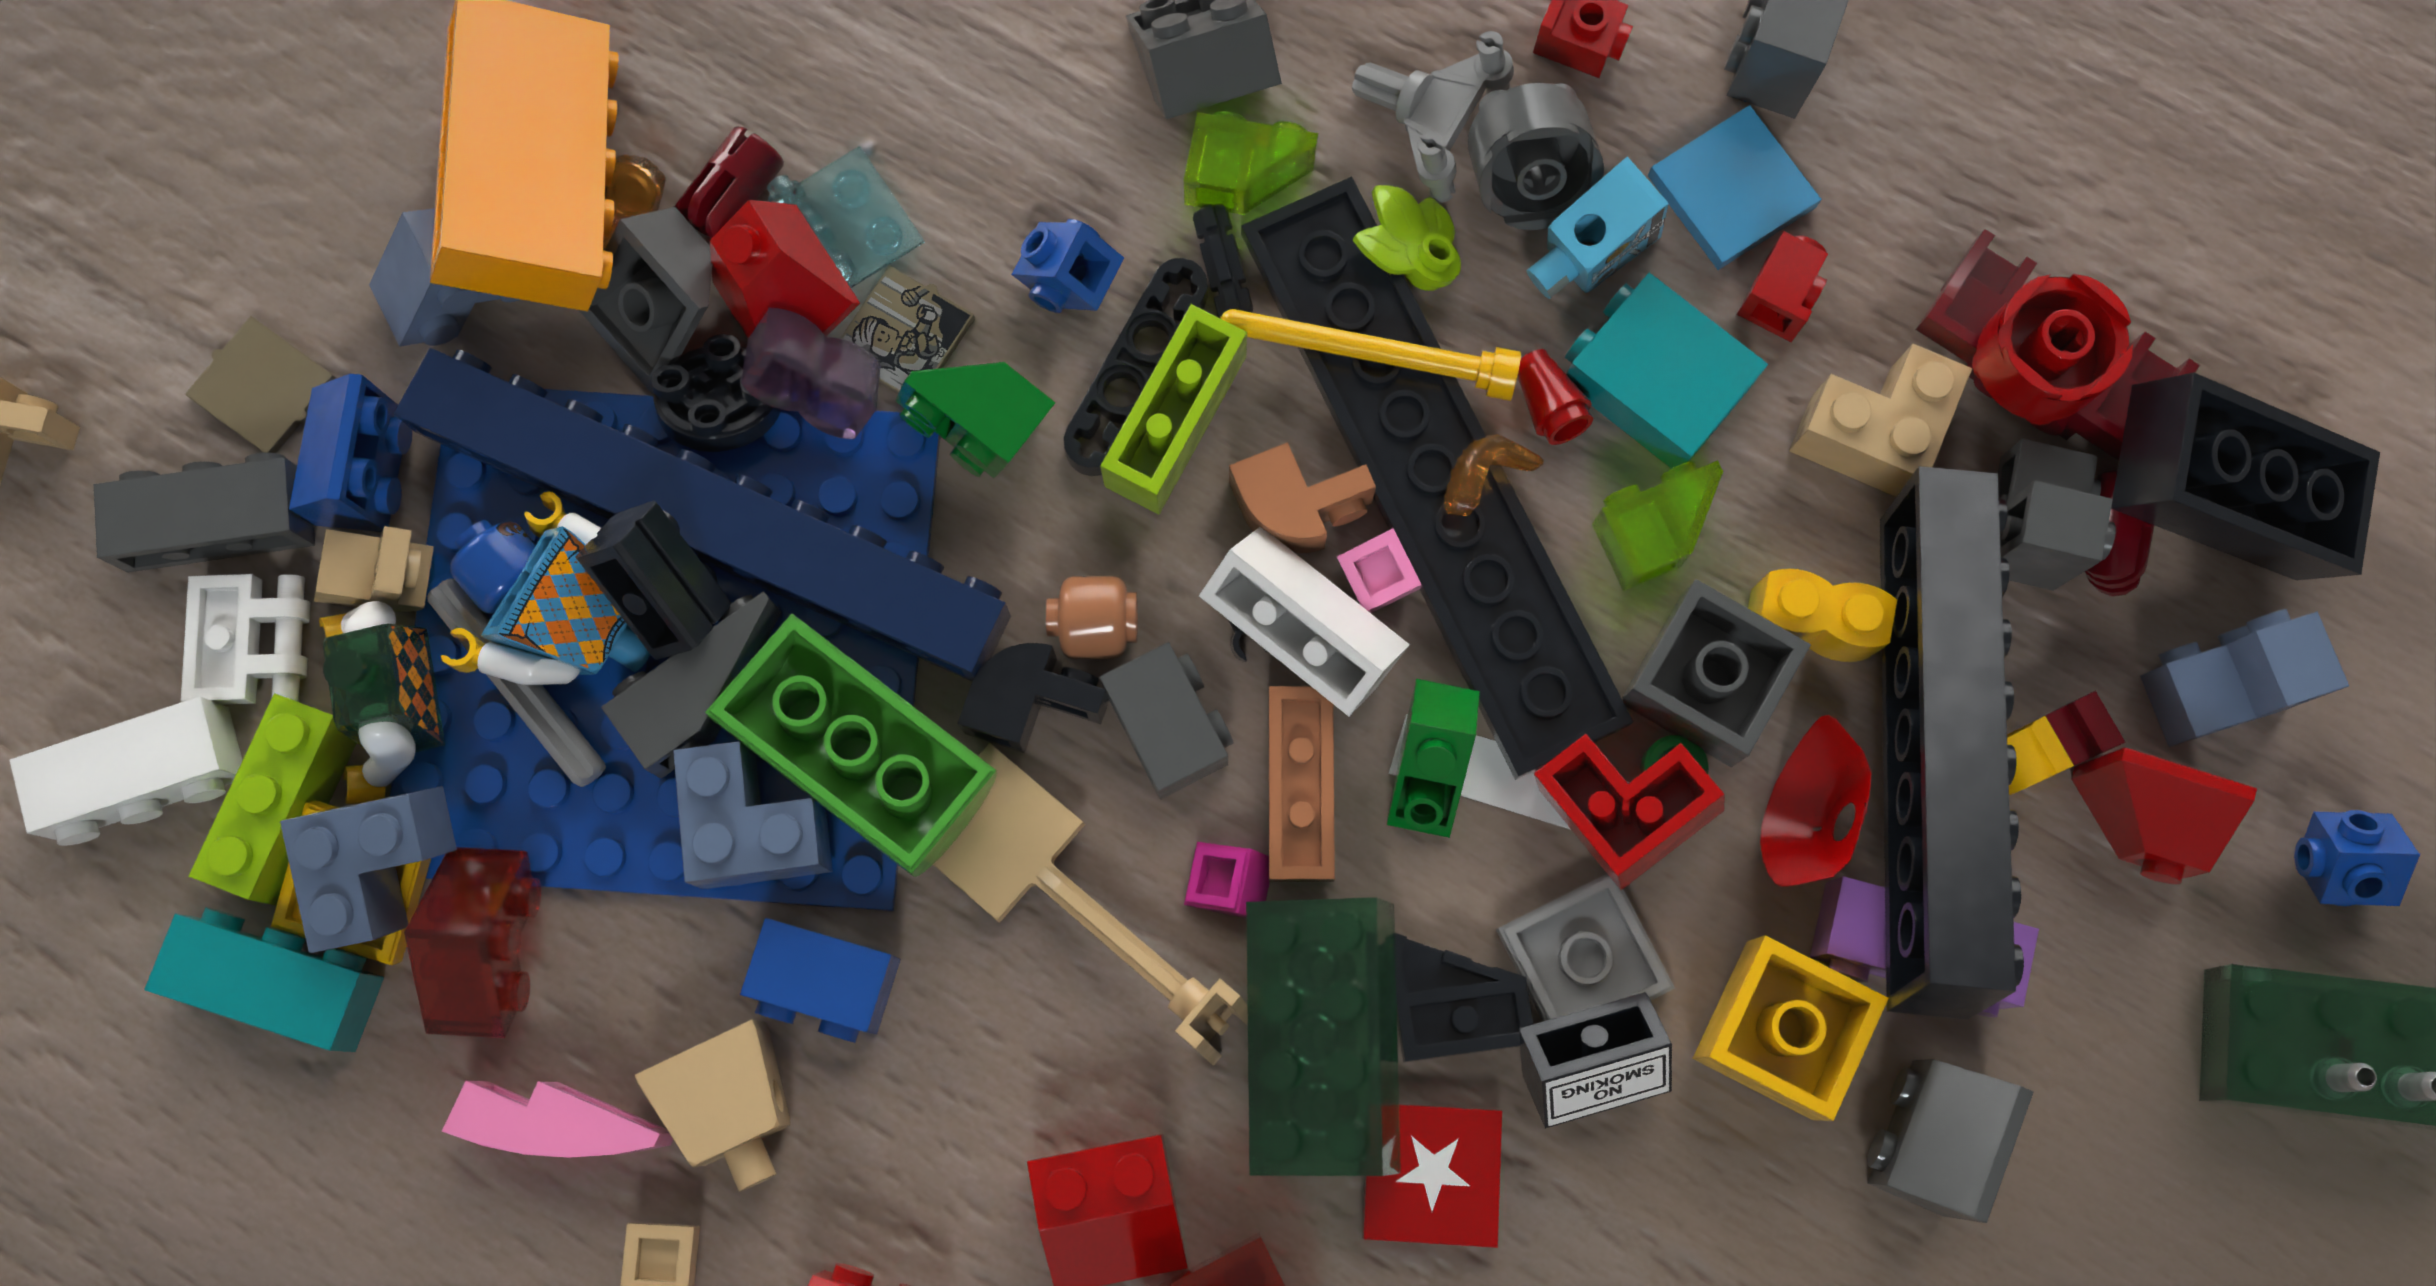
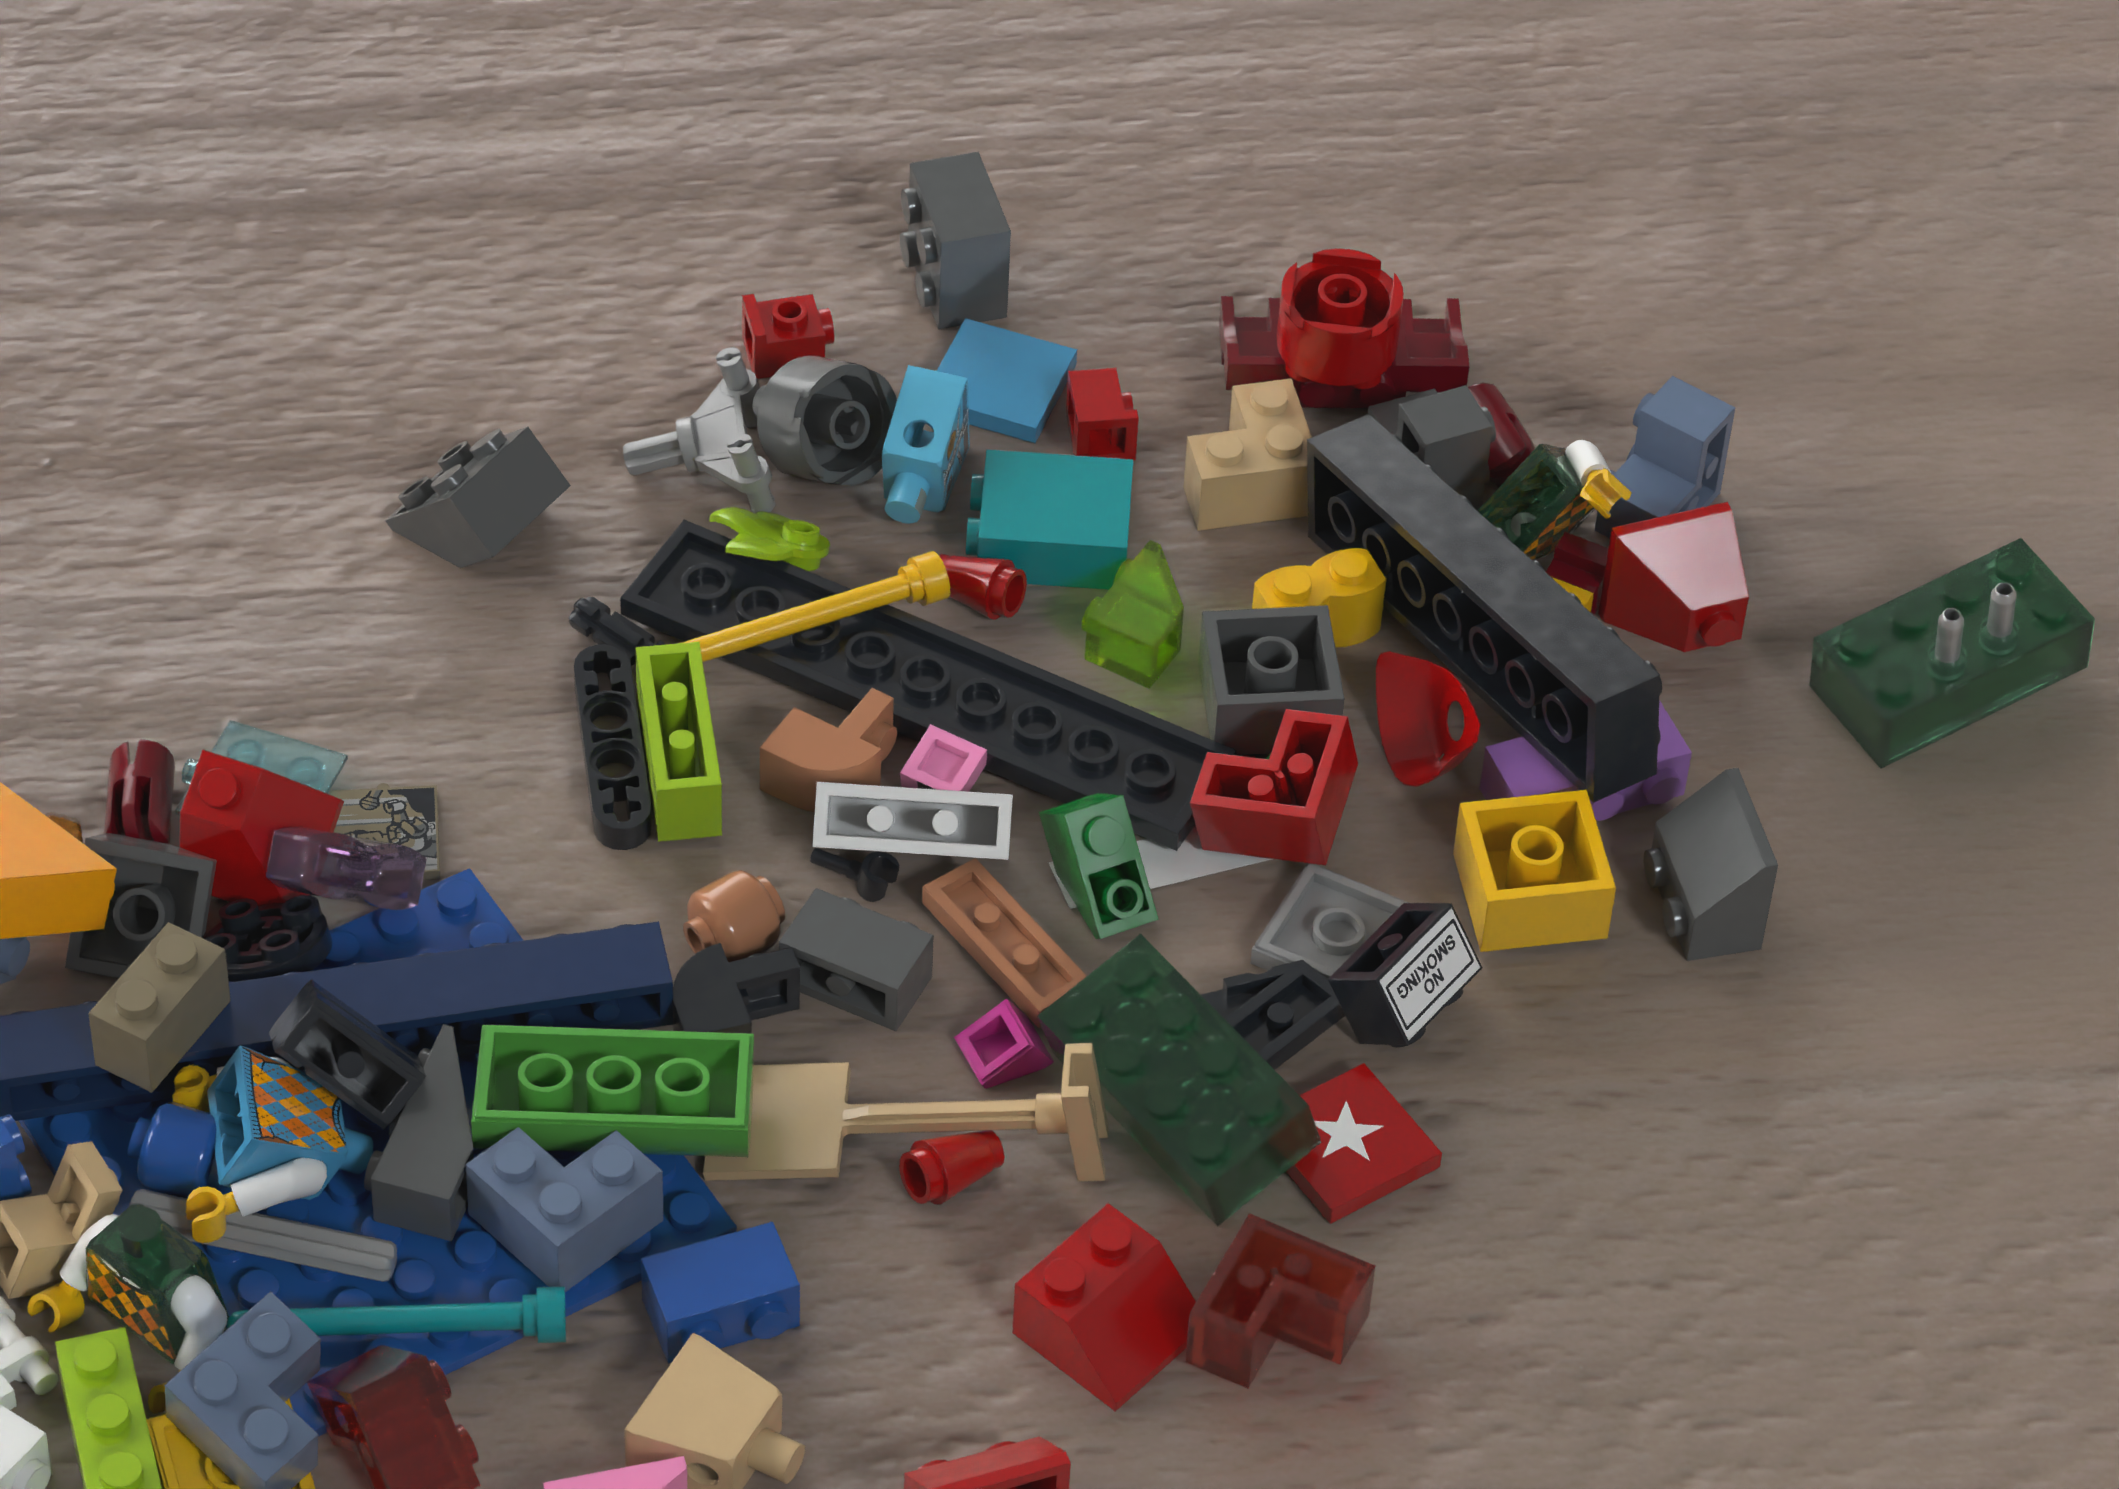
camera: 40 degrees left, 30 degrees down
green slope [895,362,1056,478] -> none
blue brick [1011,219,1124,313] -> none
clear neon green slope [1183,111,1318,215] -> none
clear orange hair [1443,434,1544,516] -> none
black brick [2111,372,2380,580] -> none
blue brick [2294,810,2420,907] -> none
none -> dark tan brick [88,922,231,1092]
none -> teal piece [227,1286,566,1343]
none -> red cone [899,1130,1004,1205]
none -> clear green torso [1477,440,1631,560]

